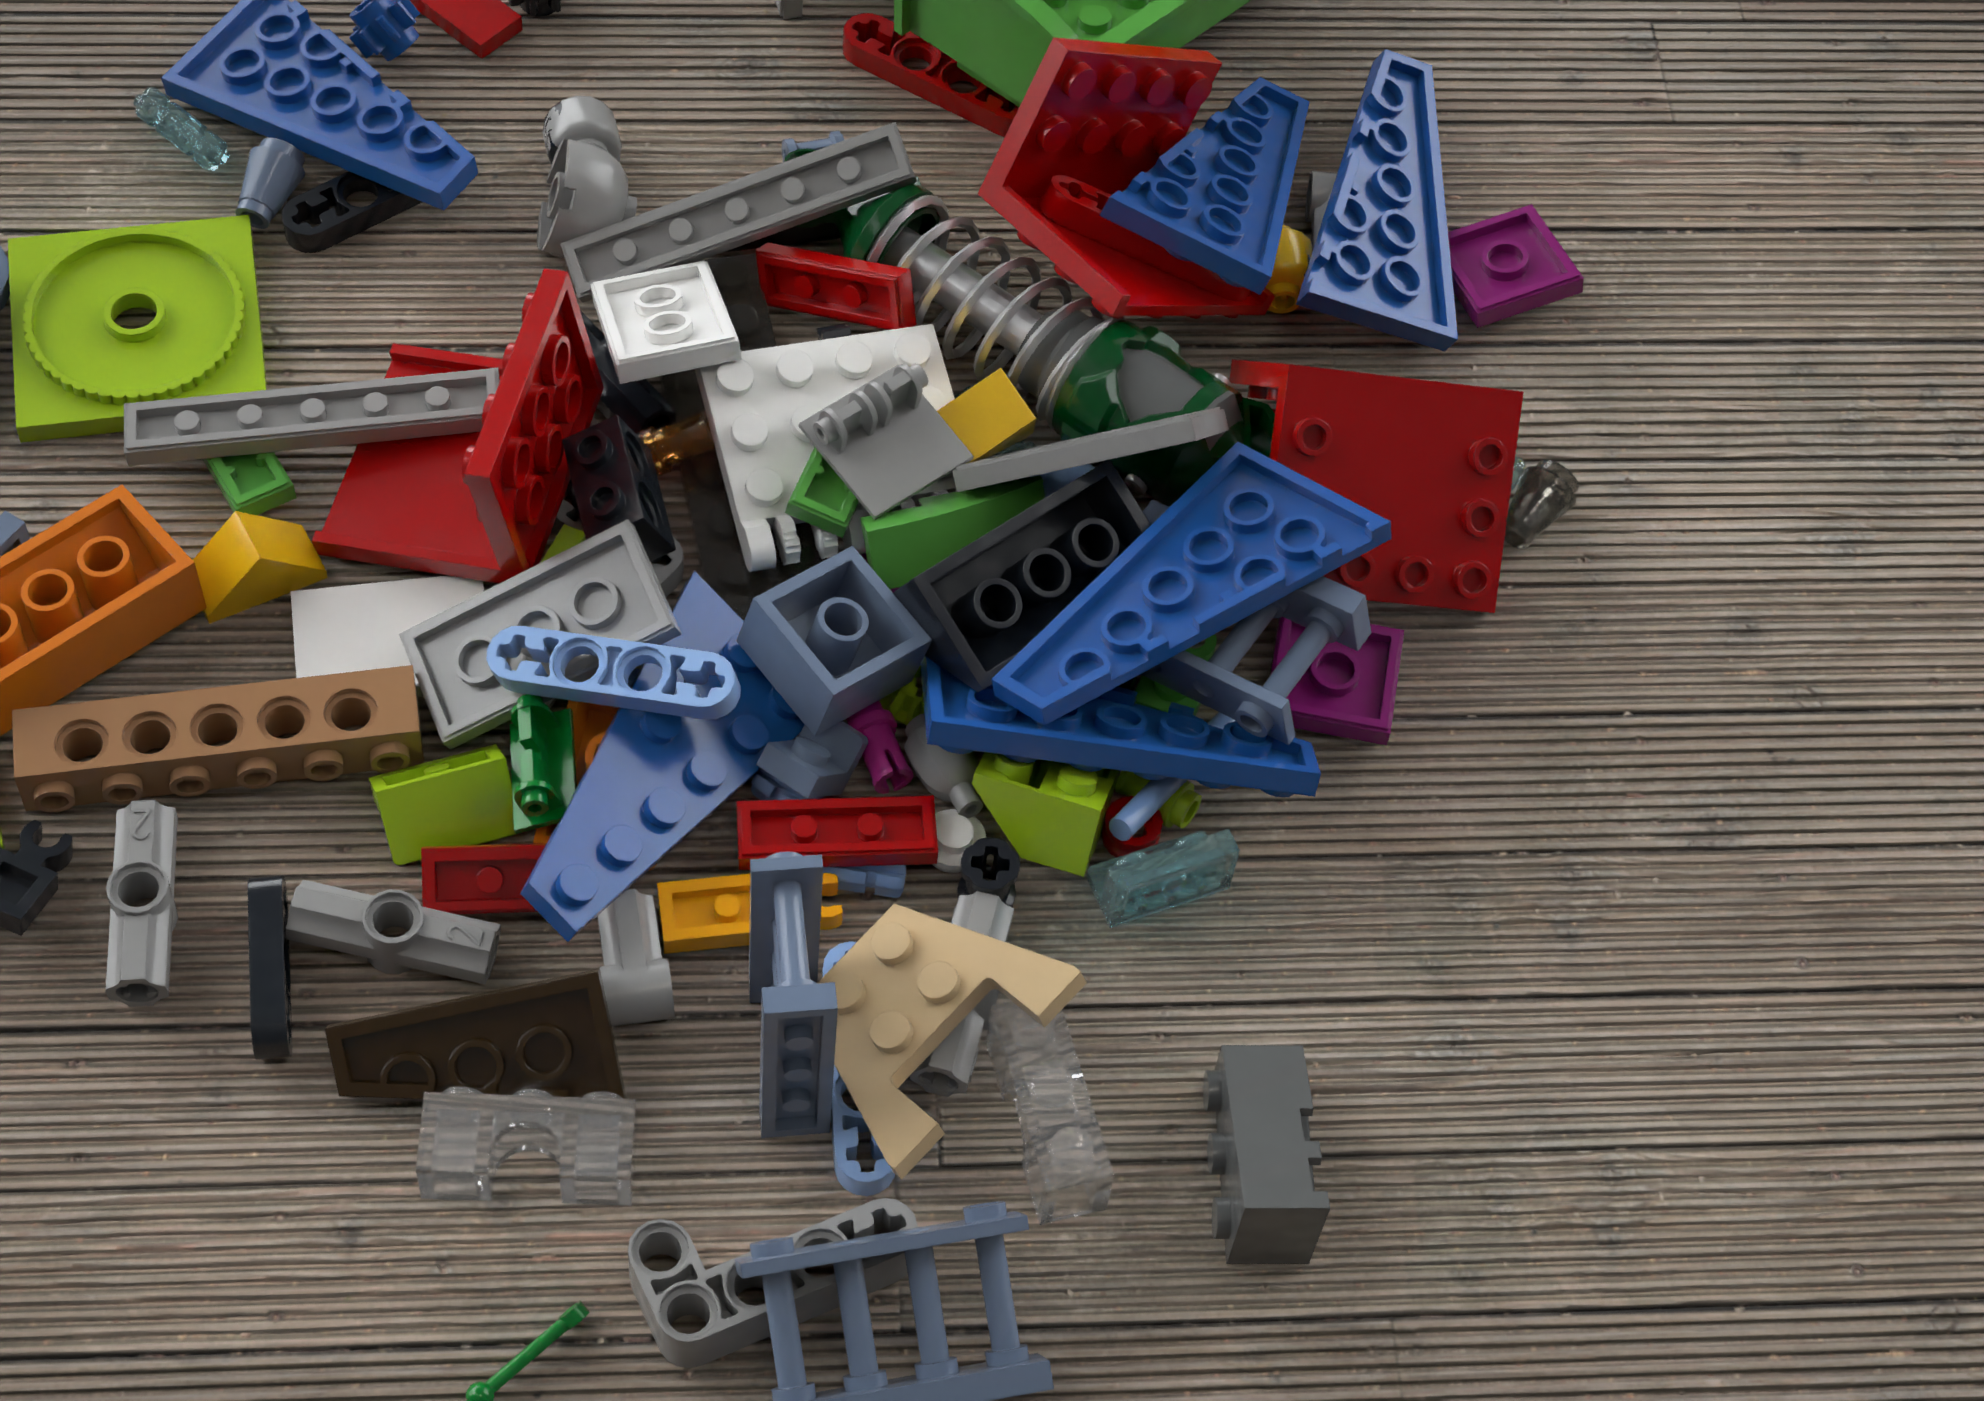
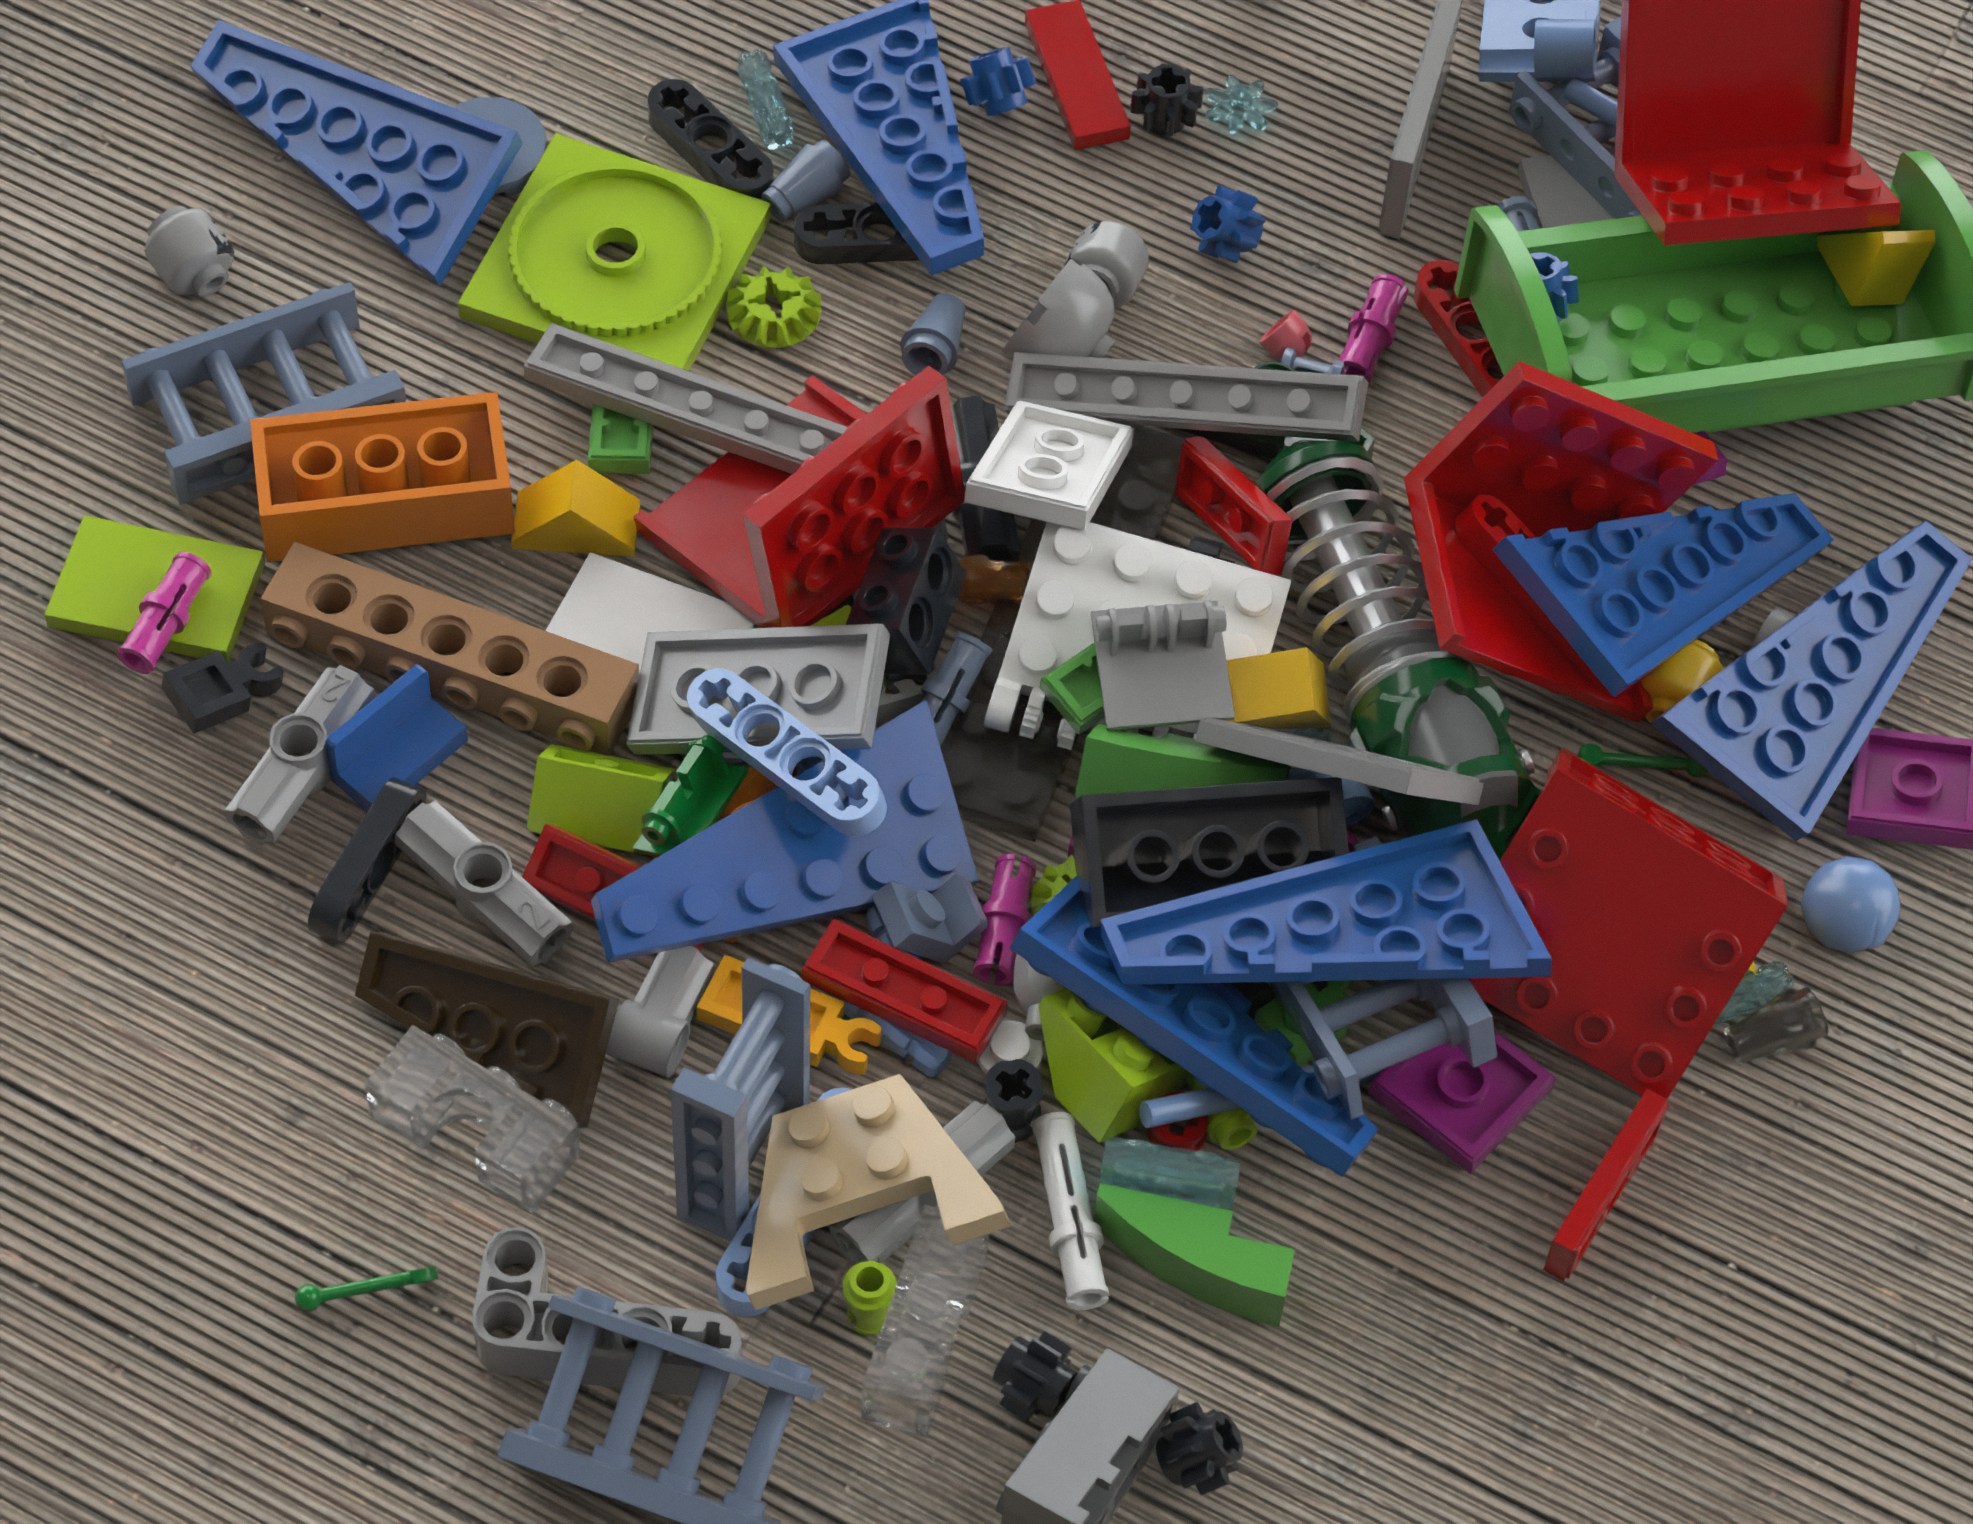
camera: 35 degrees right, 0 degrees up
sand blue brick [736,546,932,736] -> none
none -> blue panel [325,664,468,812]
none -> black beam [648,79,773,200]
none -> lime gear [726,265,822,348]
none -> lime pin [842,1261,897,1336]
none -> sand blue cone [900,293,966,375]
none -> sand blue pin [921,631,993,746]
none -> black gear [993,1331,1078,1422]
none -> white pin [1032,1112,1109,1310]
none -> bright green slope [1094,1183,1295,1327]
none -> black gear [1156,1402,1243,1495]
none -> blue gear [1190,185,1265,263]
none -> coral hinge [1259,309,1312,361]
none -> dark pink pin [1339,274,1409,384]
none -> red tile [1543,1089,1668,1282]
none -> green hinge [1578,743,1708,777]
none -> medium blue hair [1801,856,1900,953]

